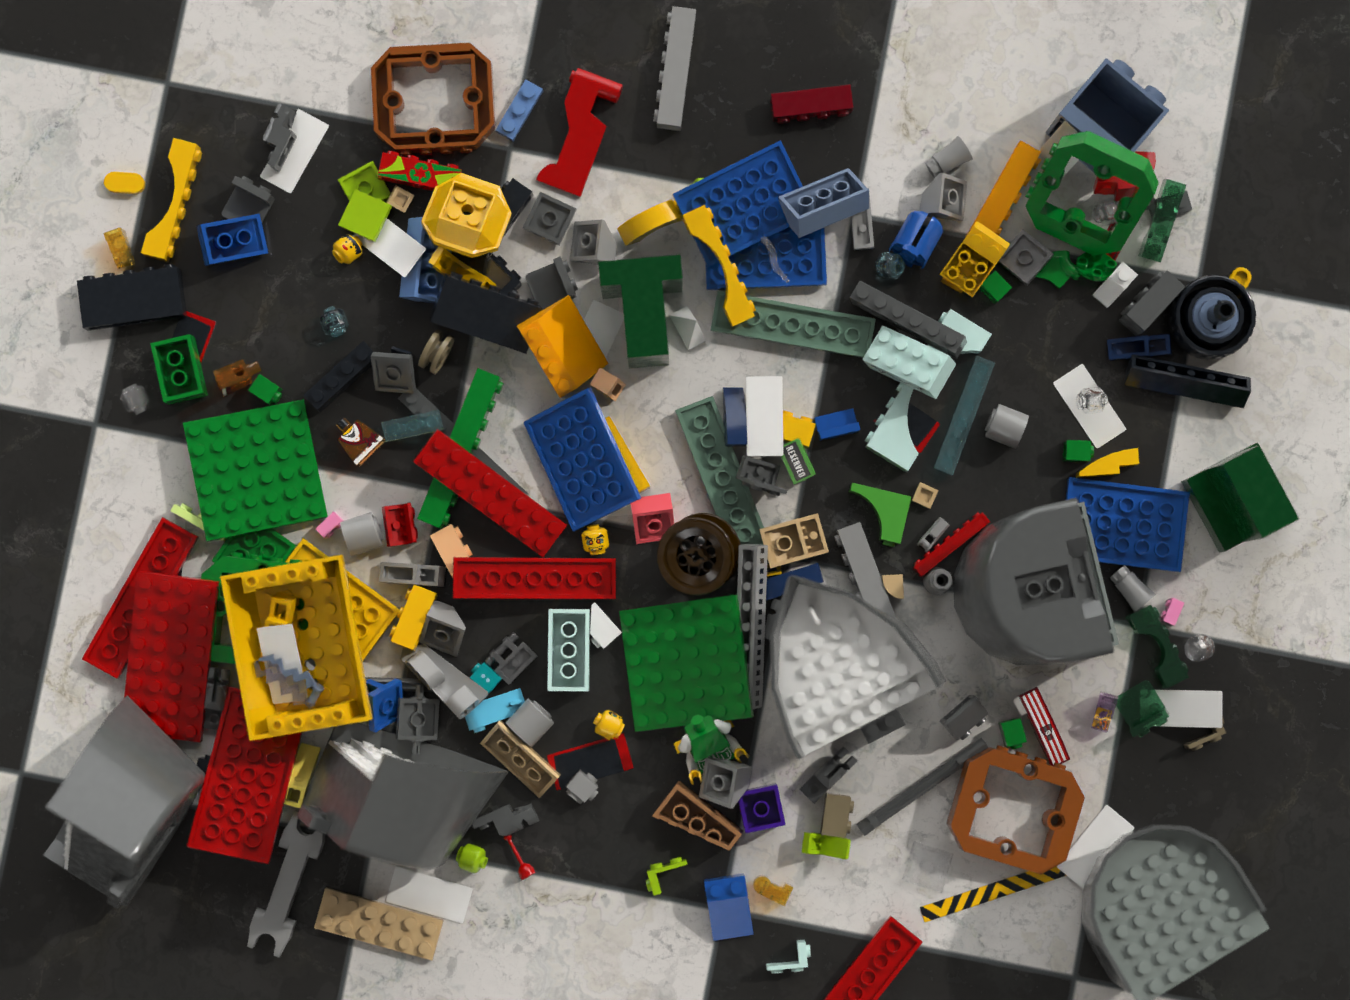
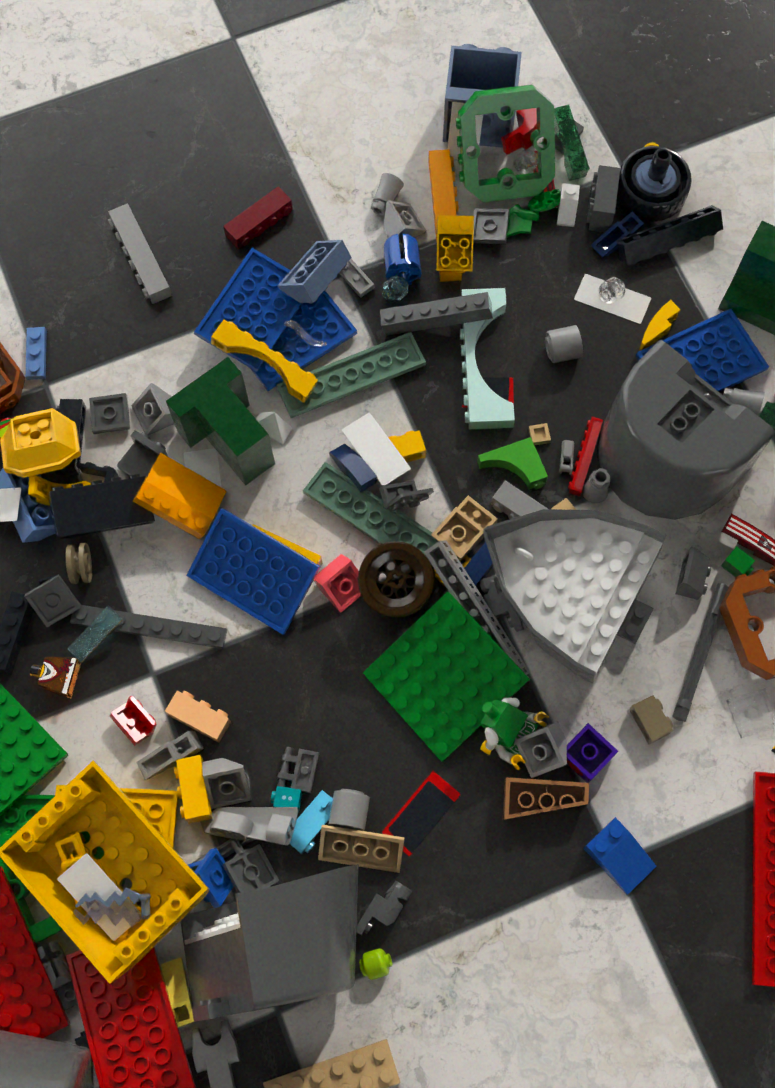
camera: 30 degrees left, 15 degrees down
bright pink piece [316,511,343,539] -> none
light grey piece [340,512,384,557] -> none
white sticker [386,866,473,923] -> none
red plate [413,429,567,557] -> none
green brick [417,368,504,528] -> none
red plate [453,557,616,599] -> none
red hinge [503,835,536,881] -> none
red door [536,68,623,197] -> none
light aqua brick [548,609,590,691] -> none
light grey brick [566,770,598,804] -> none
yellow head [581,524,609,555] -> none
light nougat brick [589,368,626,401] -> none
white slope [590,602,622,649] -> none
yellow head [593,710,625,740] -> none
yellow arch [617,199,683,246] -> none
lime bracket [645,857,687,896] -> none
clear yellow leg [753,875,793,906] -> none
light aqua bracket [766,940,811,974] -> none
panel [781,438,816,485] -> none
dark grey plate [800,747,858,804] -> none
lime bracket [801,832,851,860] -> none
blue panel [814,408,860,441] -> none
light aqua brick [863,325,956,399] -> none
clear light blue plate [934,356,995,475] -> none
green brick [979,270,1012,304] -> none
green brick [1063,440,1094,463] -> none

